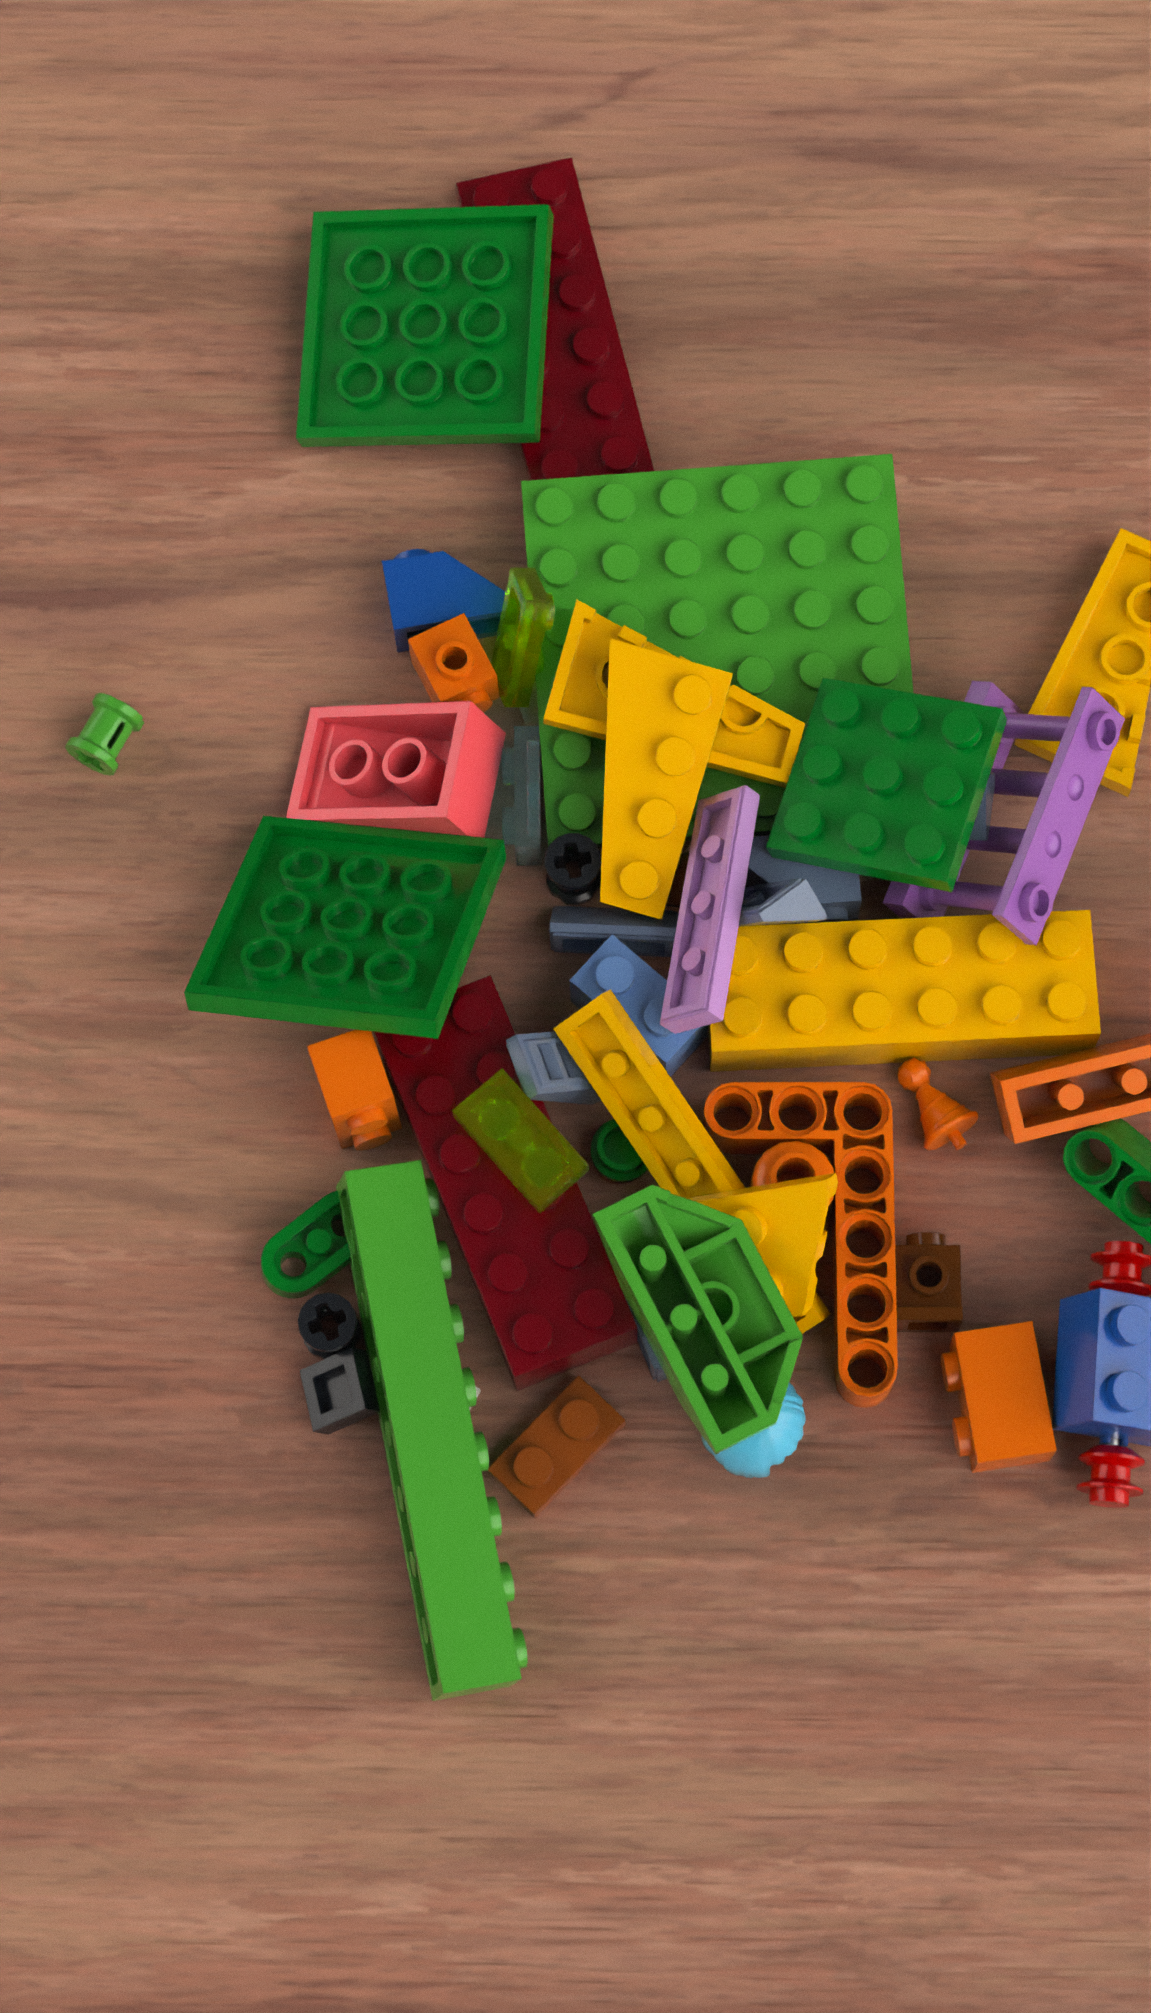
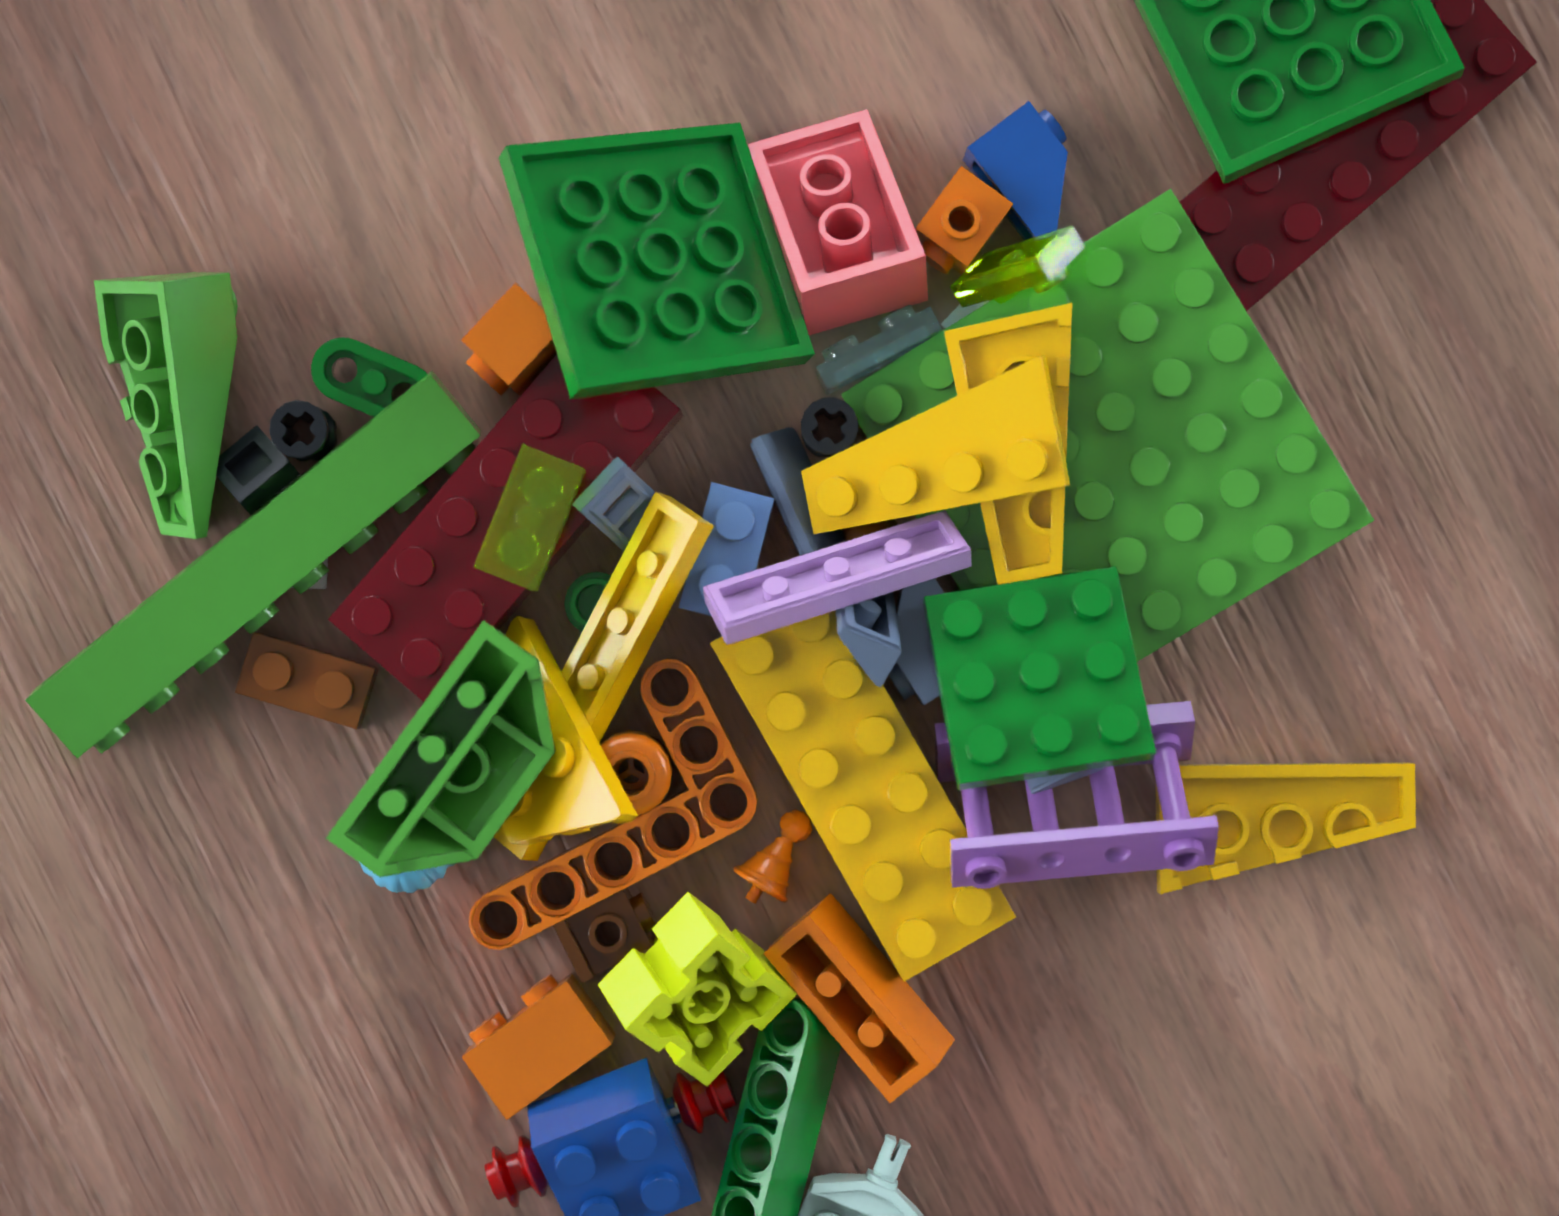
camera: 60 degrees right, 15 degrees up
none -> bright green wedge [94,272,238,539]
none -> neon yellow brick [598,892,797,1087]

